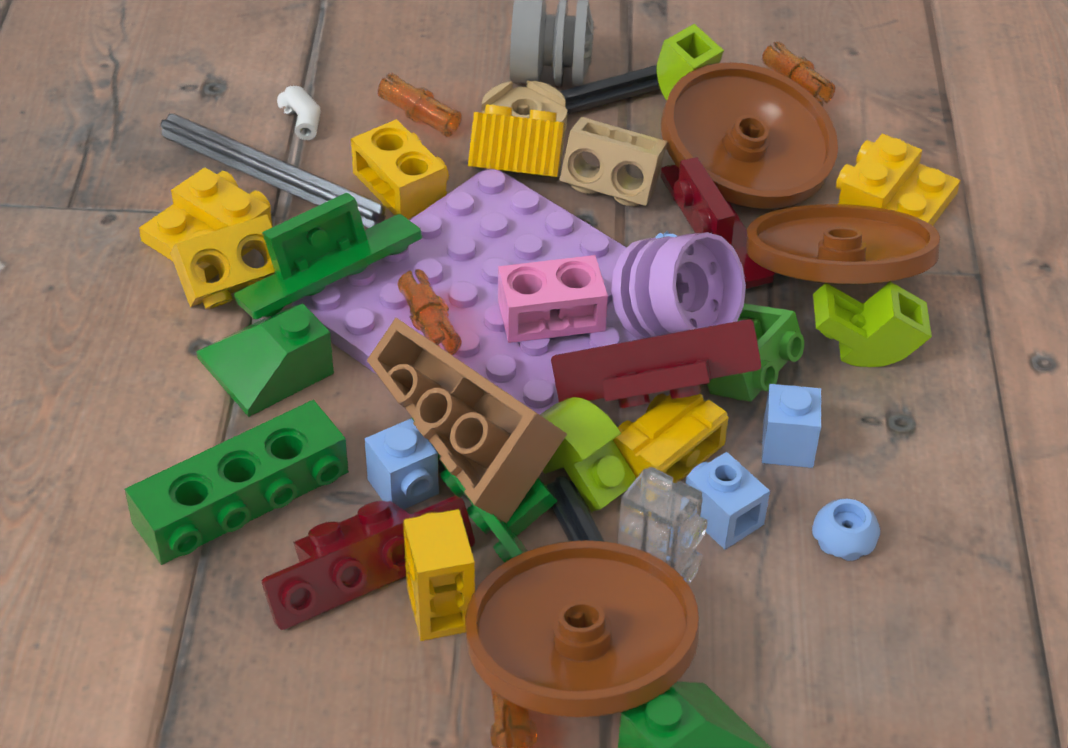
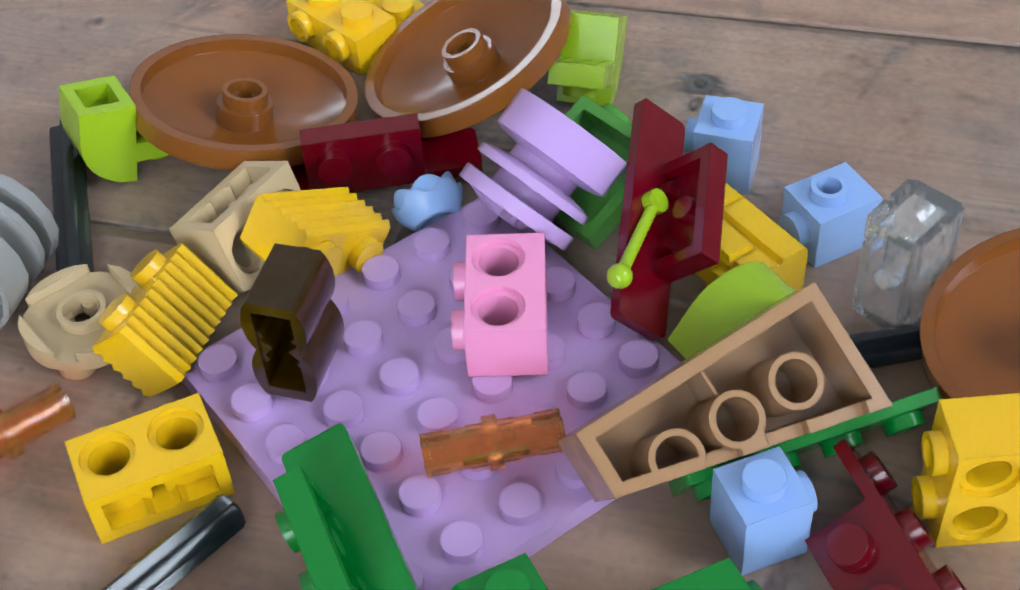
camera: 75 degrees left, 0 degrees up
clear orange pin [762,42,835,106] -> none
light blue plate [812,499,880,561] -> none
none -> yellow brick [240,187,391,277]
none -> dark brown brick [240,243,344,402]
none -> lime hinge [607,188,668,289]

